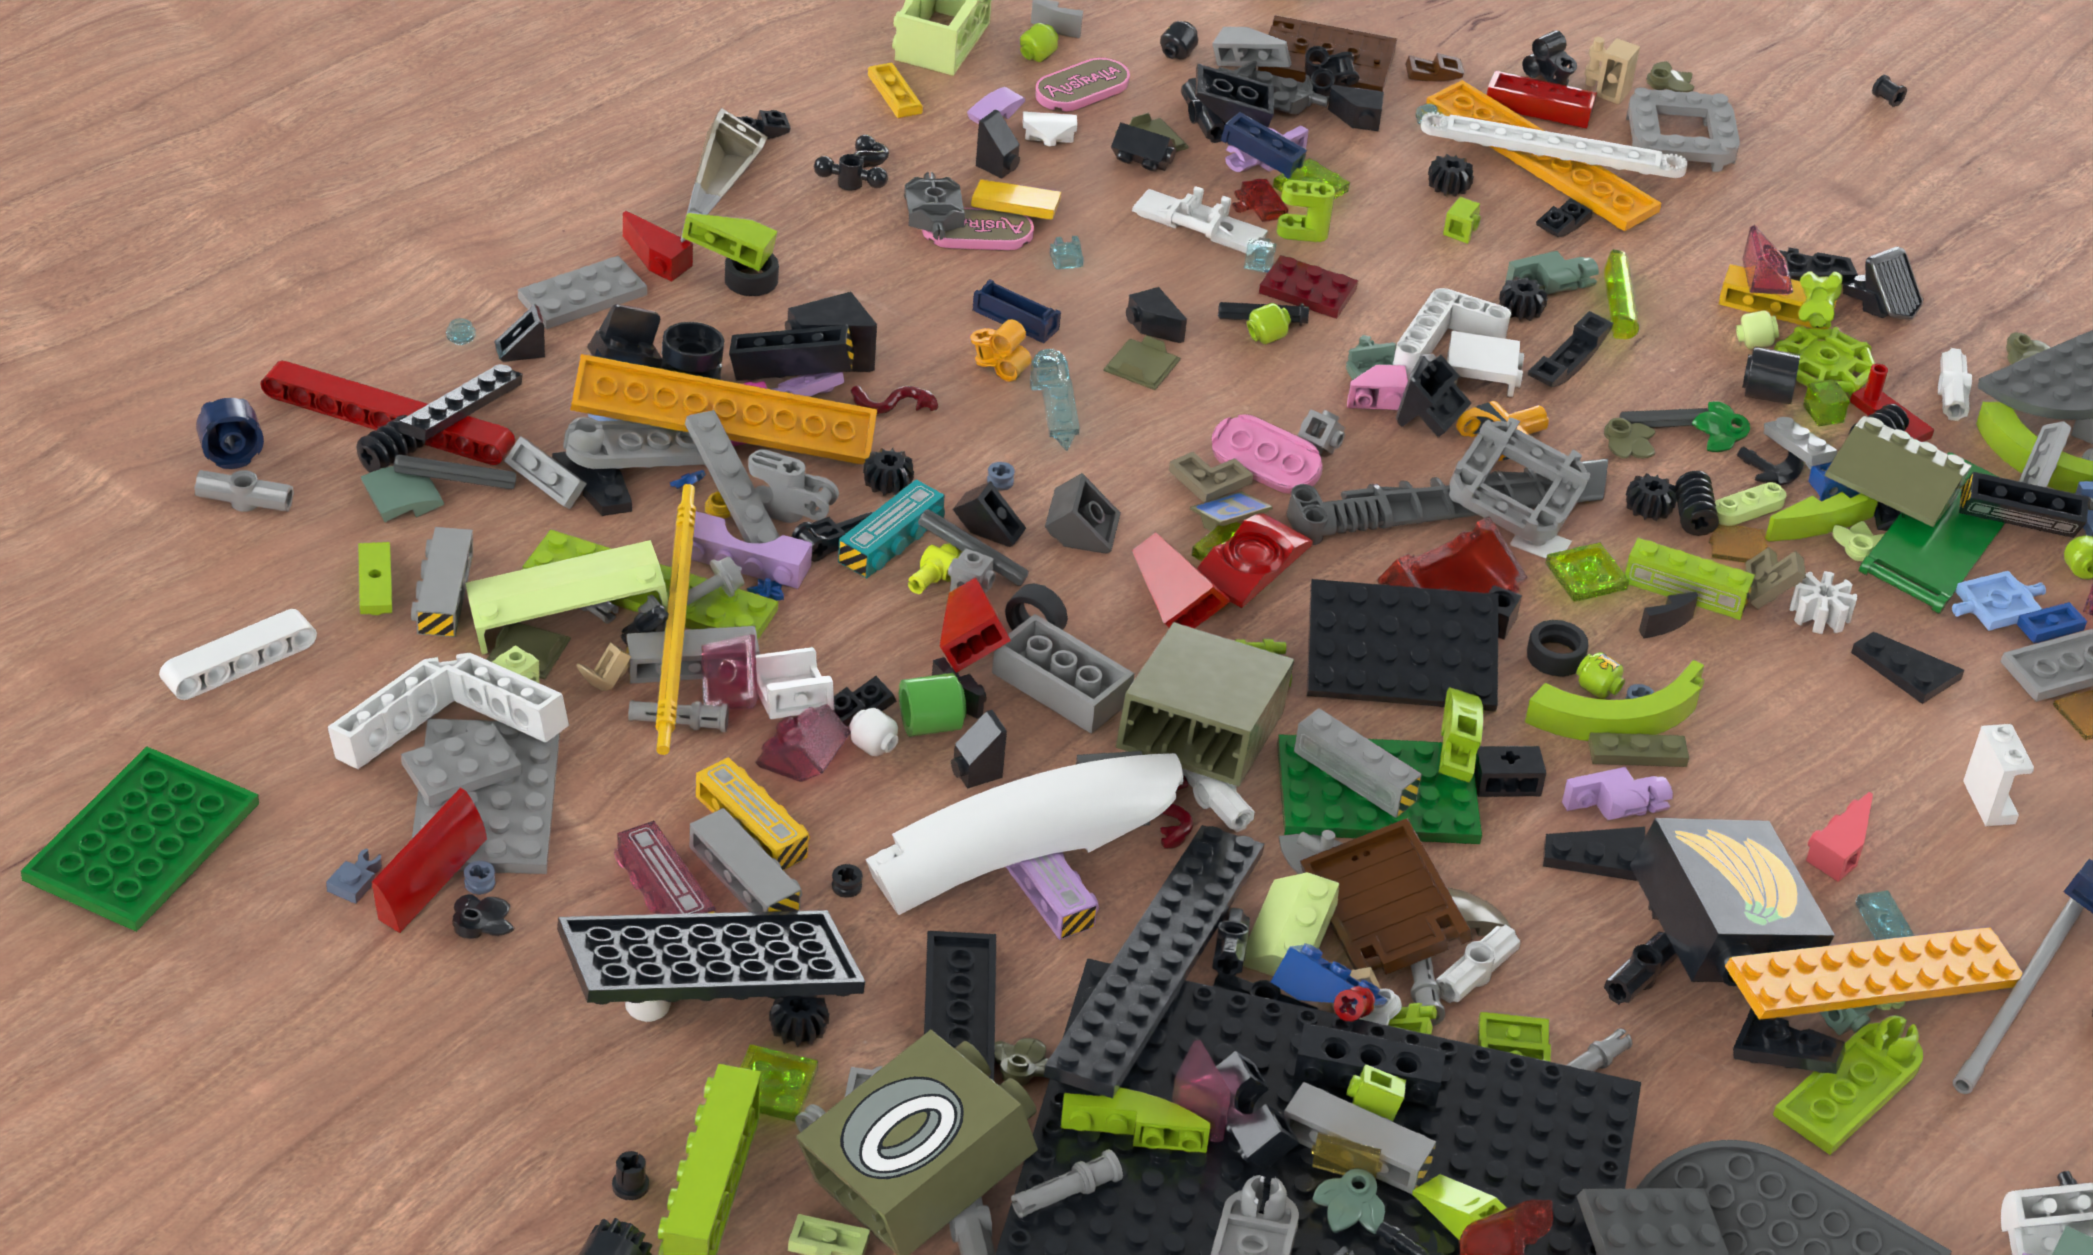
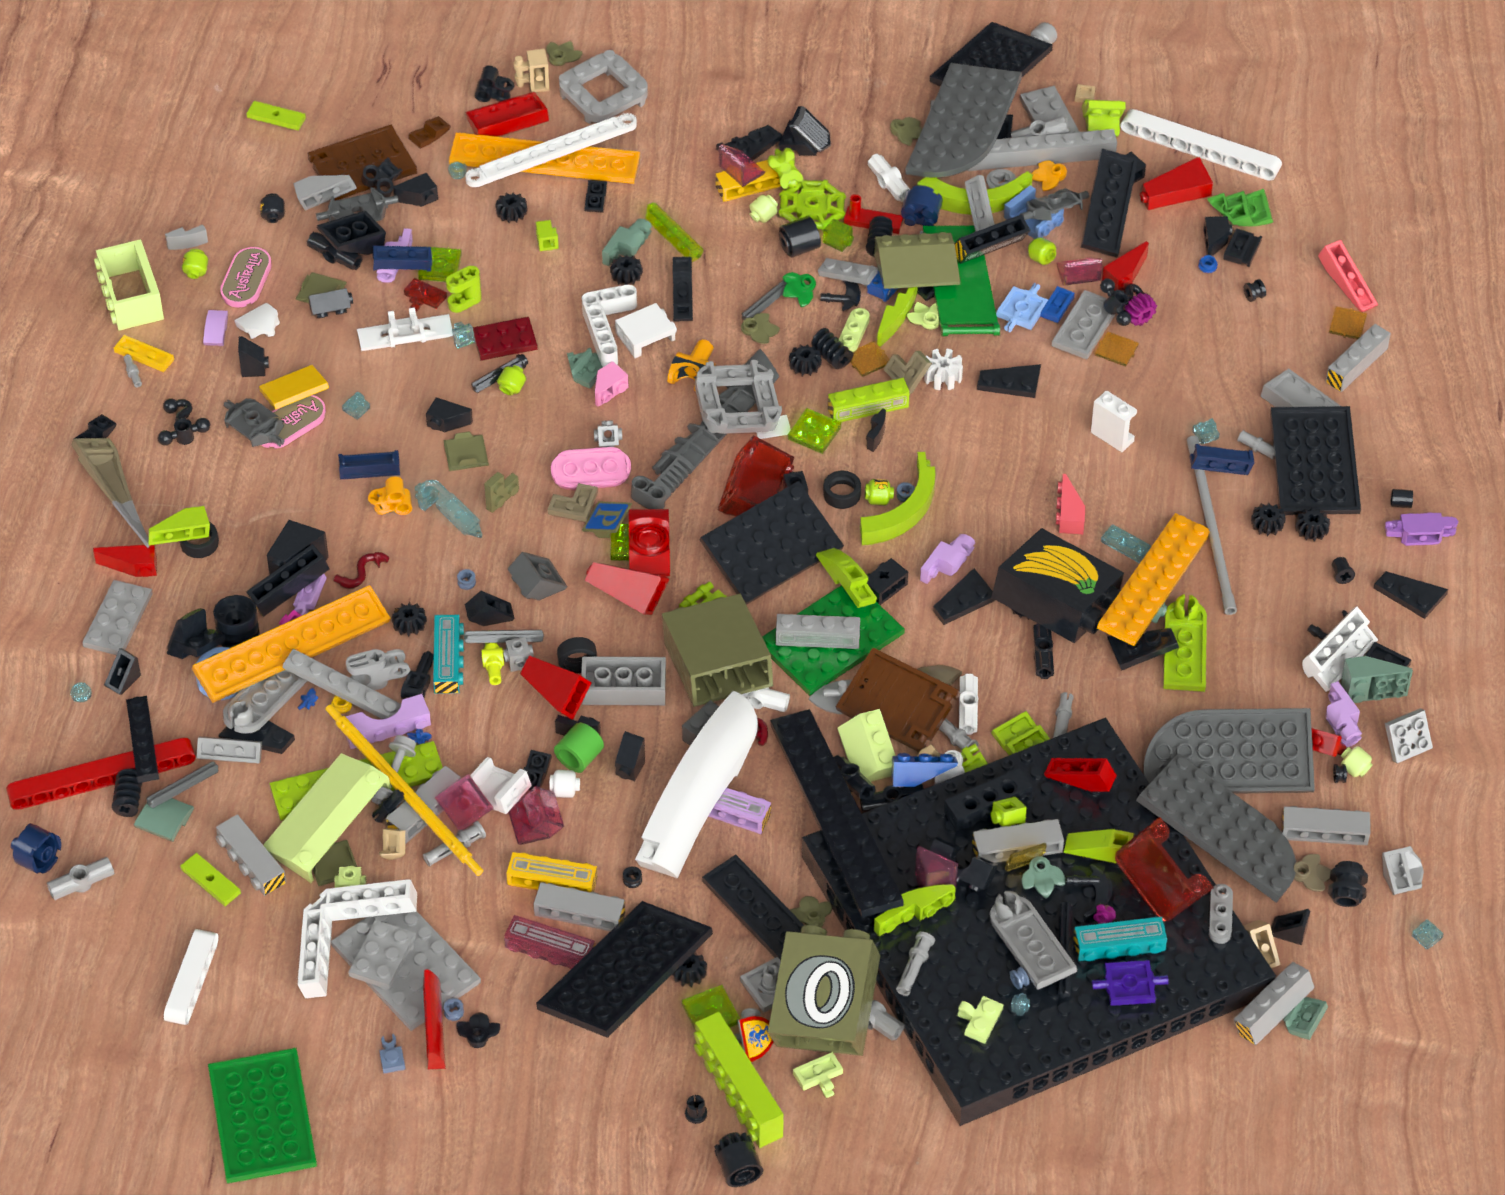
camera: 35 degrees left, 10 degrees up
red bush [1334,986,1375,1021] -> none
black piece [1396,353,1472,437] -> none
olive plate [1588,733,1689,767] -> none
none -> light grey bar [123,354,142,387]
none -> olive plate [484,472,519,513]
none -> shield [734,1016,774,1062]
none -> dark blue brick [901,185,943,226]
none -> red slope [1044,758,1117,792]

